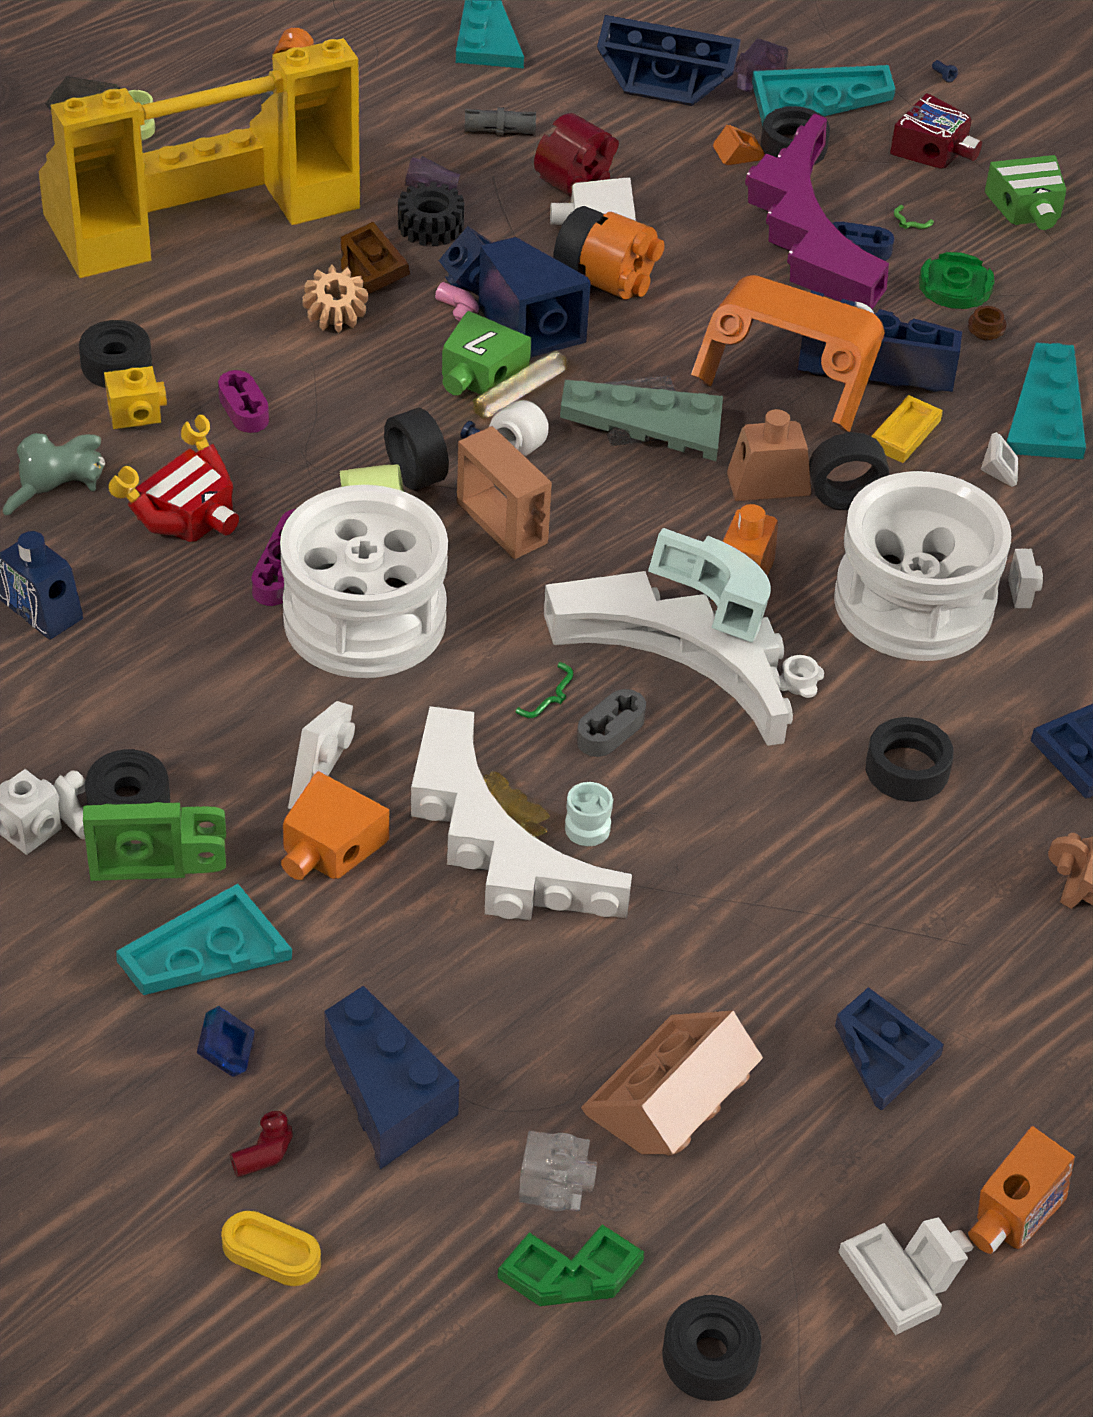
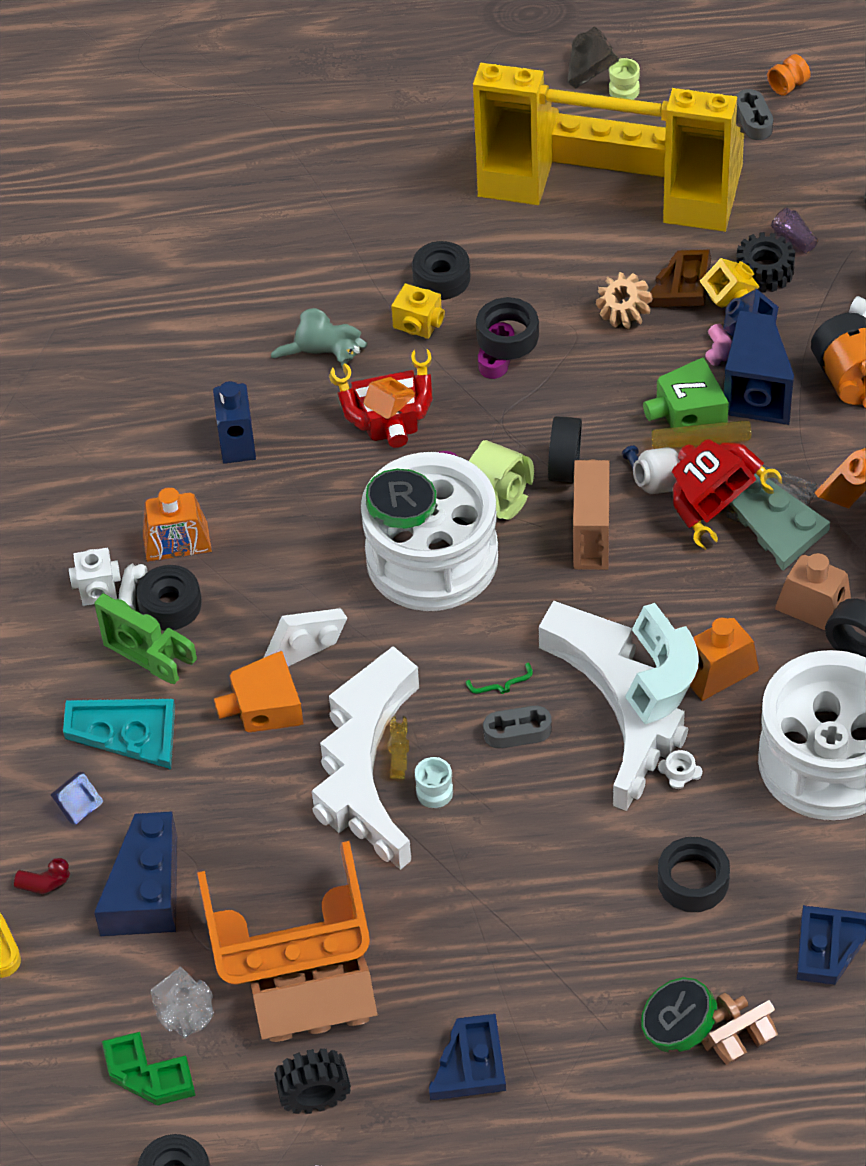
camera: 45 degrees right, 5 degrees up
none -> orange torso [143,487,212,562]
none -> orange windscreen [197,841,370,985]
none -> black tyre [274,1048,351,1114]
none -> orange slope [364,377,415,419]
none -> tile [365,468,437,529]
none -> black tyre [476,297,539,360]
none -> tile [641,977,717,1052]
none -> red torso [672,439,782,550]
none -> yellow brick [700,258,759,308]

